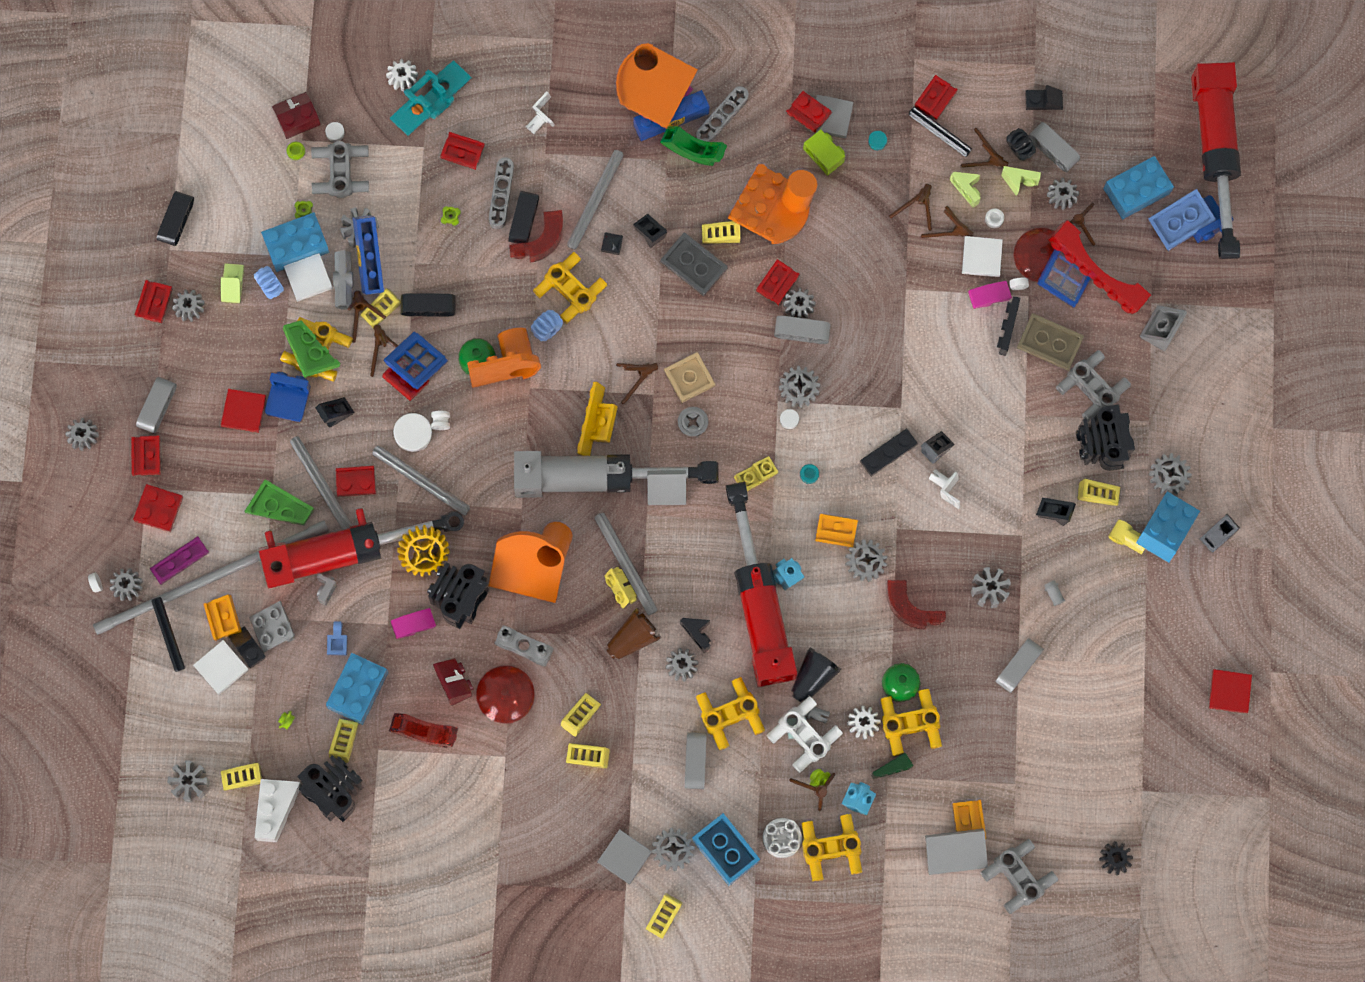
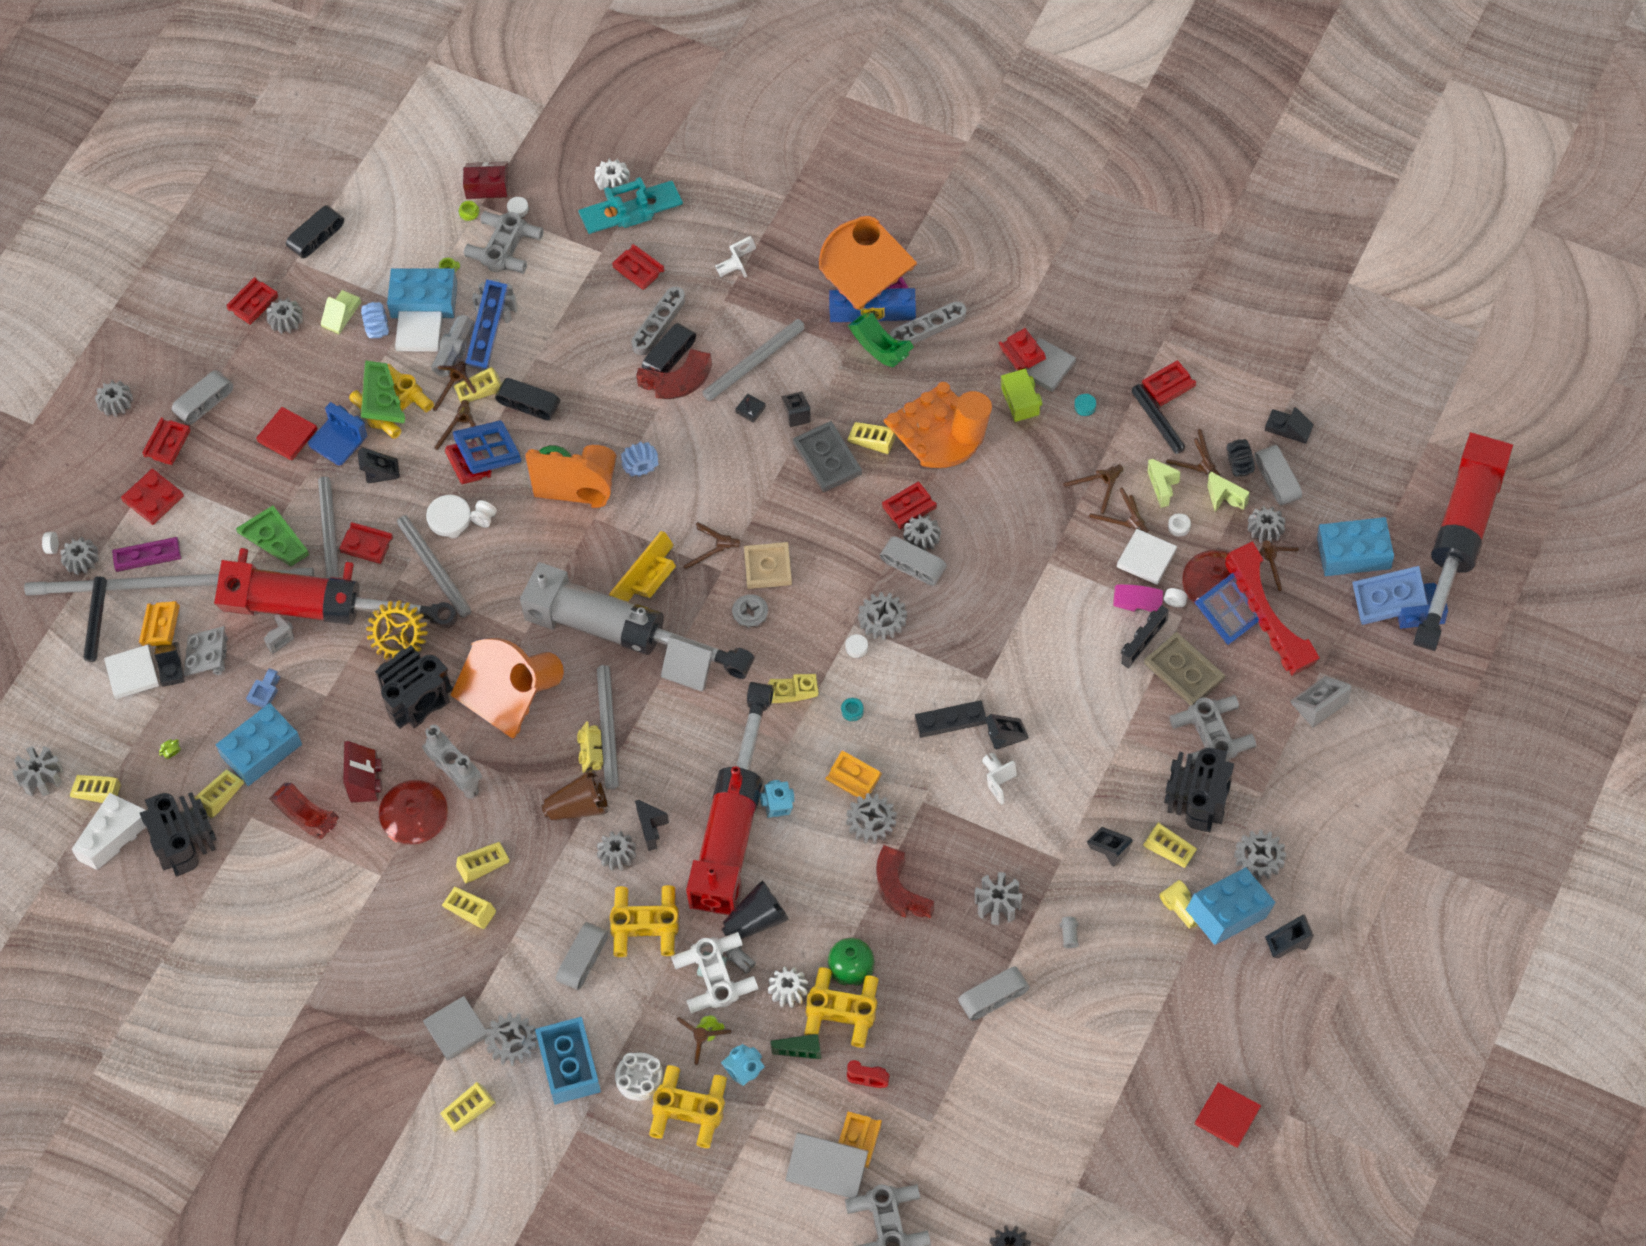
camera: 30 degrees right, 15 degrees down
dark pink slope [390,608,436,639] -> none
lime plate [441,206,461,226] -> none
yellow piece [533,252,607,324] -> none
none -> red plate [847,1060,890,1088]

